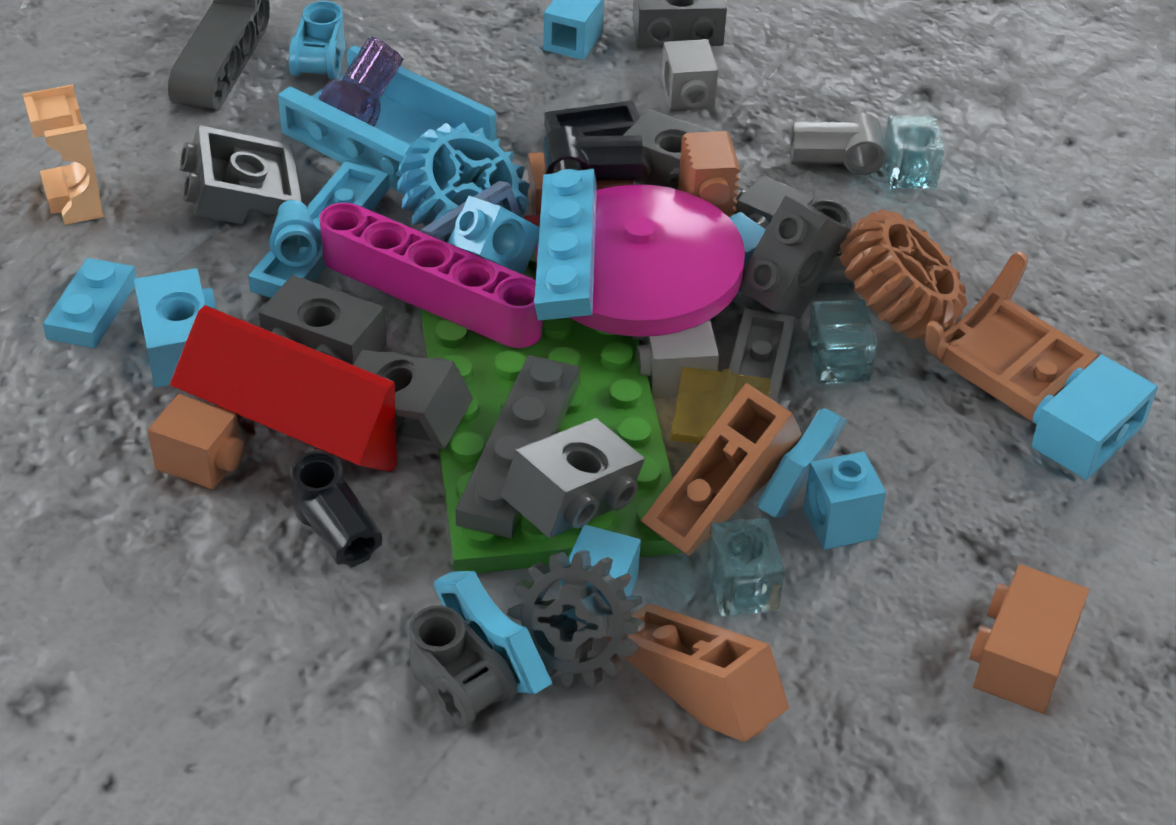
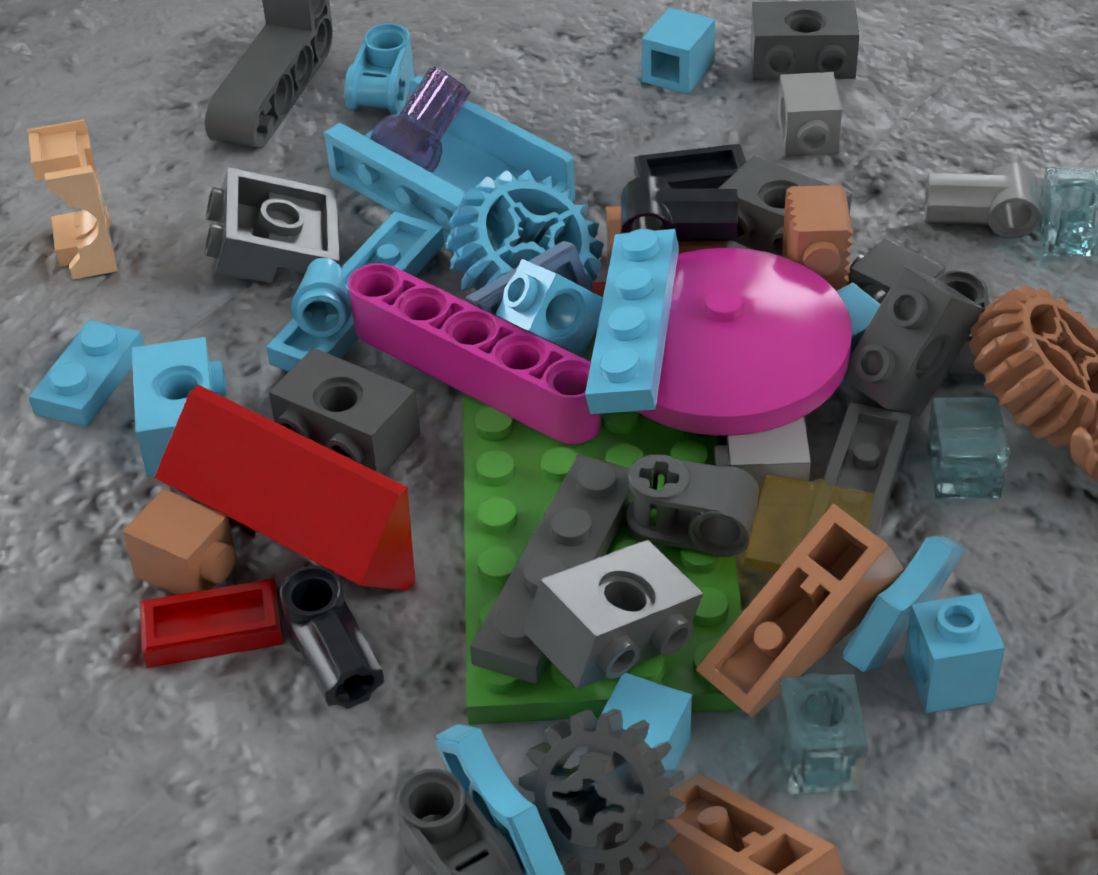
camera: 10 degrees right, 0 degrees up
dark grey brick [353,350,473,449] -> none
none -> red tile [139,579,284,668]
none -> dark grey piece [626,454,759,557]

